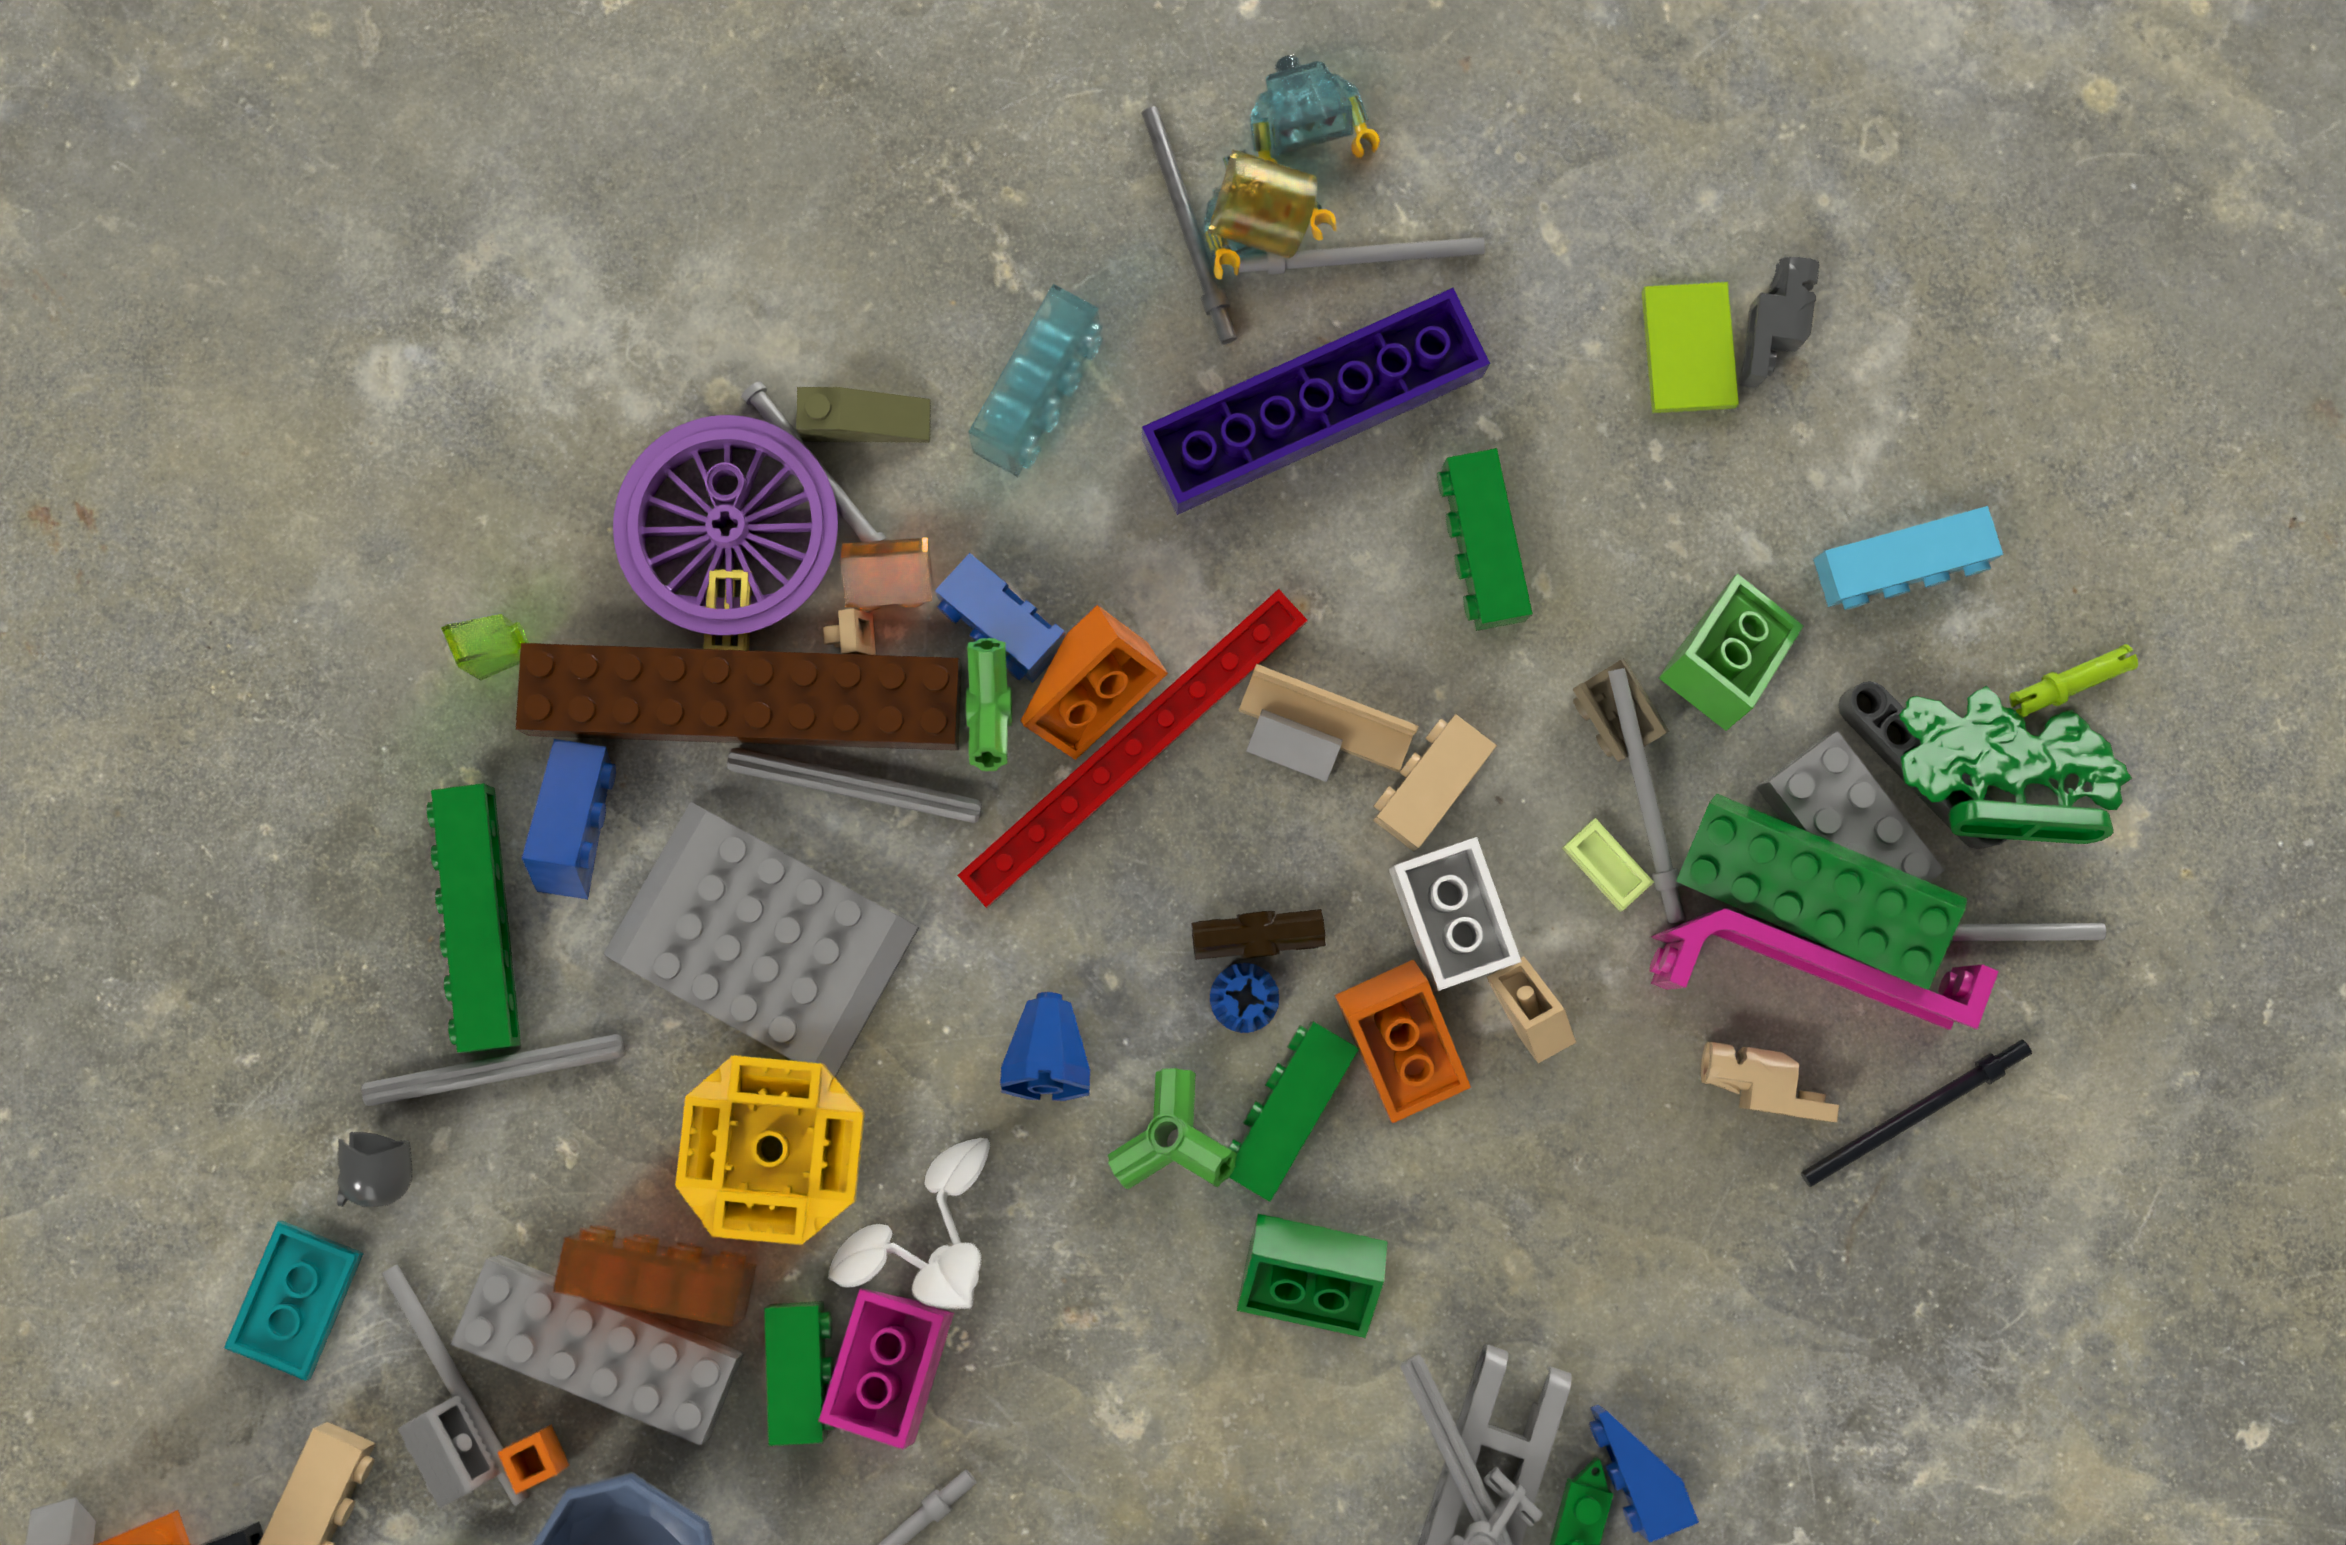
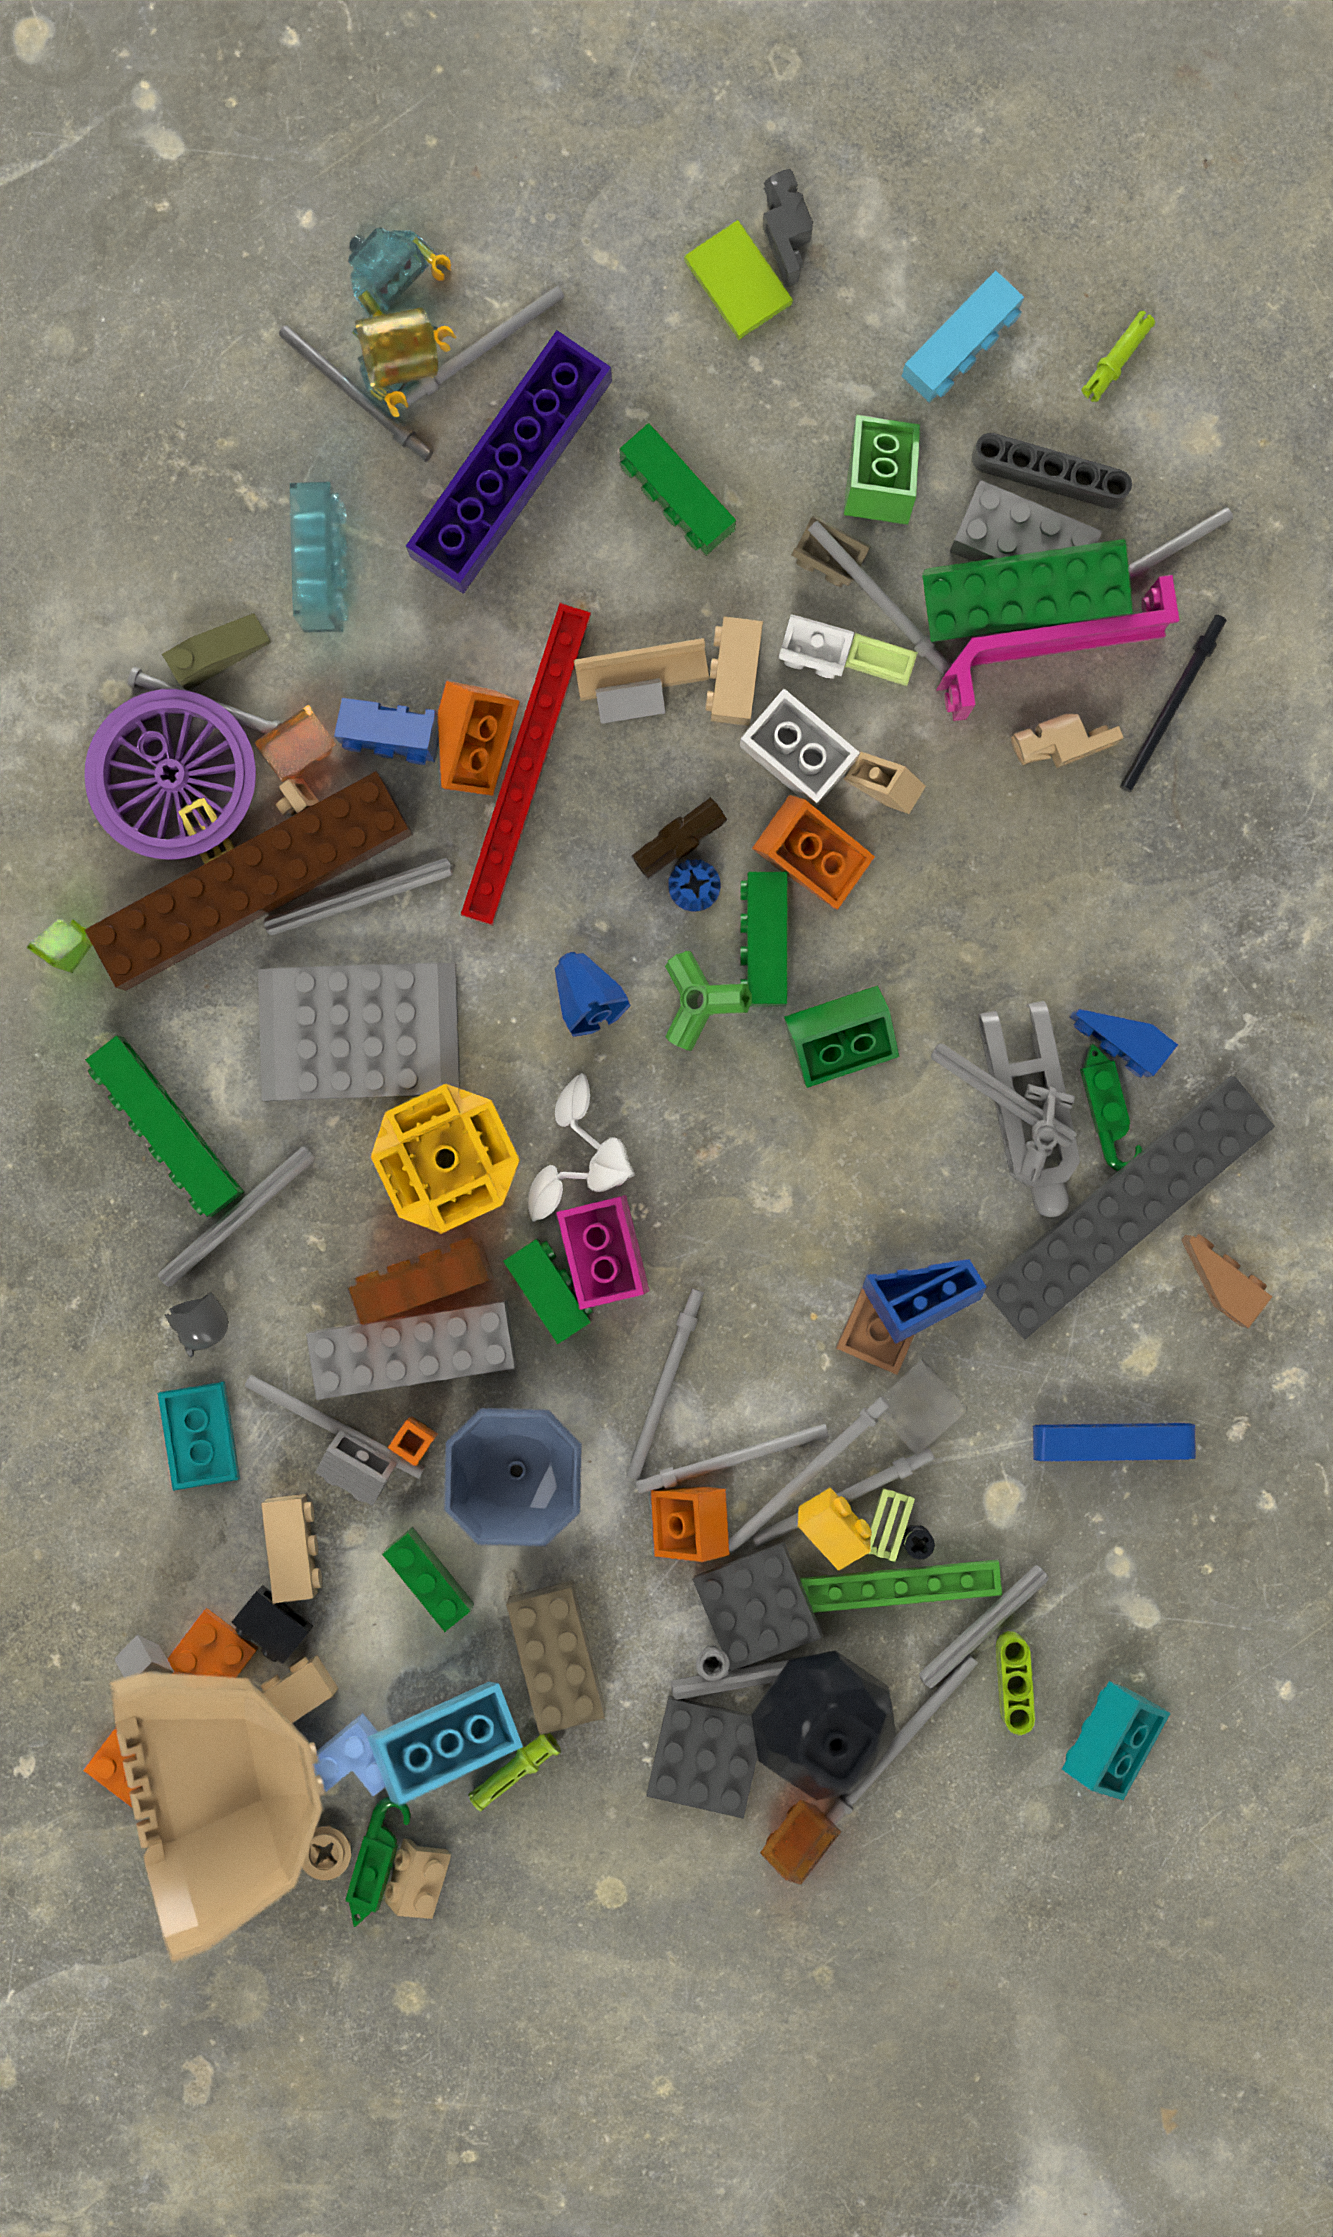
camera: 20 degrees left, 5 degrees up
blue wedge [522,739,616,900] -> none
bright green piece [966,638,1012,771] -> none
plant [1899,685,2132,844] -> none
none -> white bracket [778,614,854,678]

